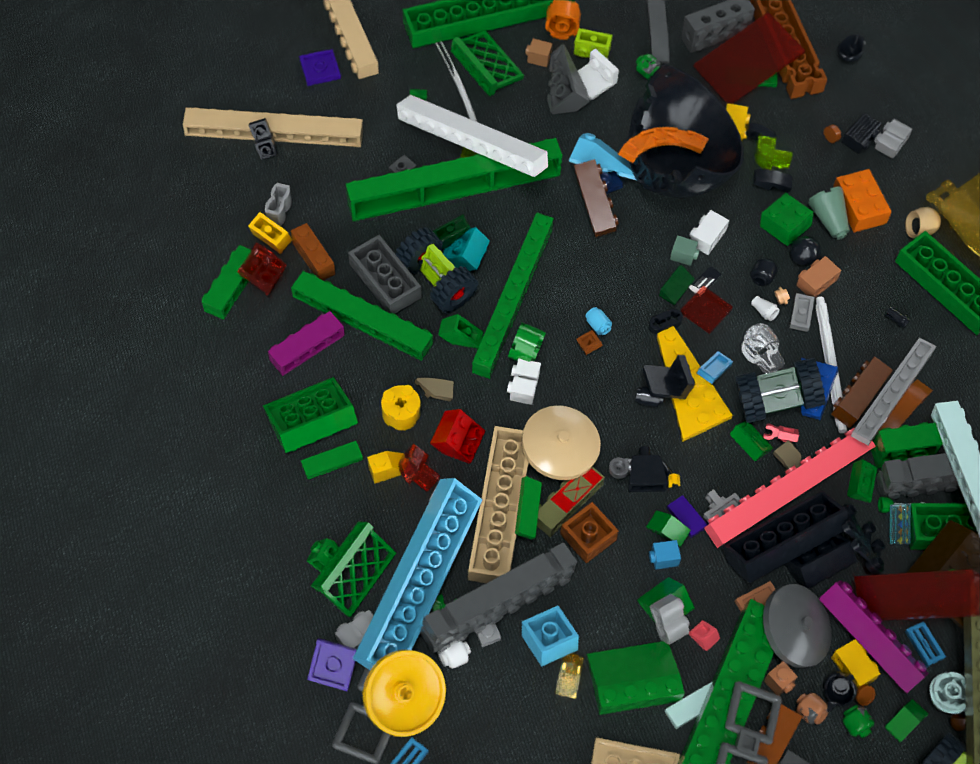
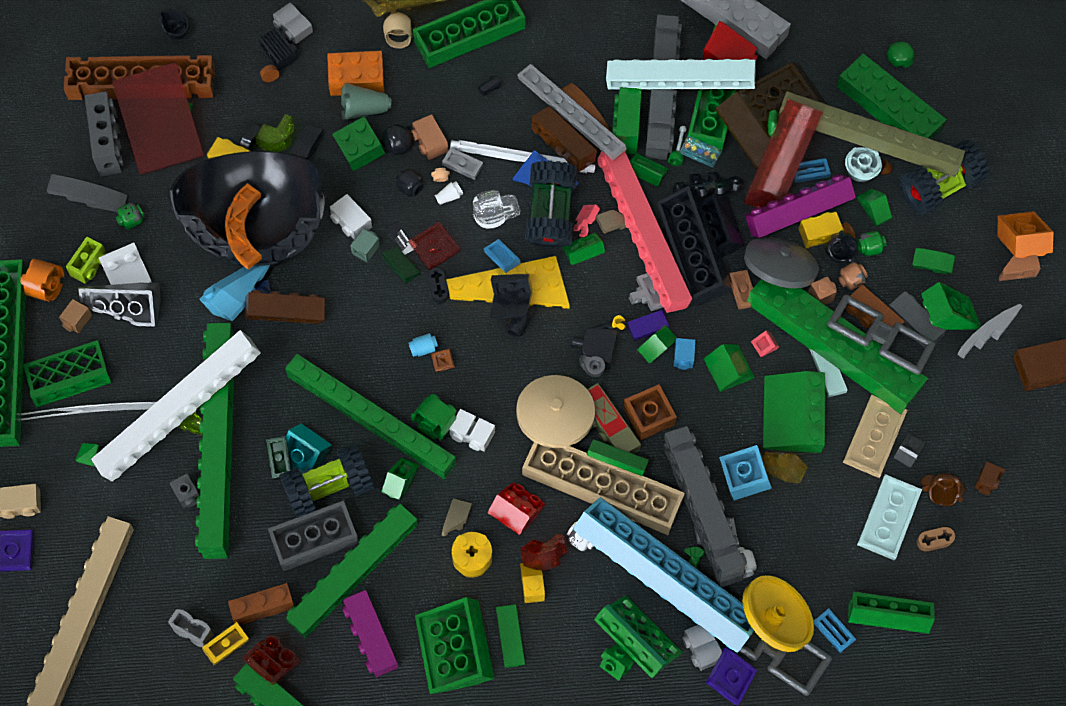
camera: 75 degrees left, 5 degrees up
black slope [249,118,278,160] -> none
light grey brick [650,594,690,645] -> none

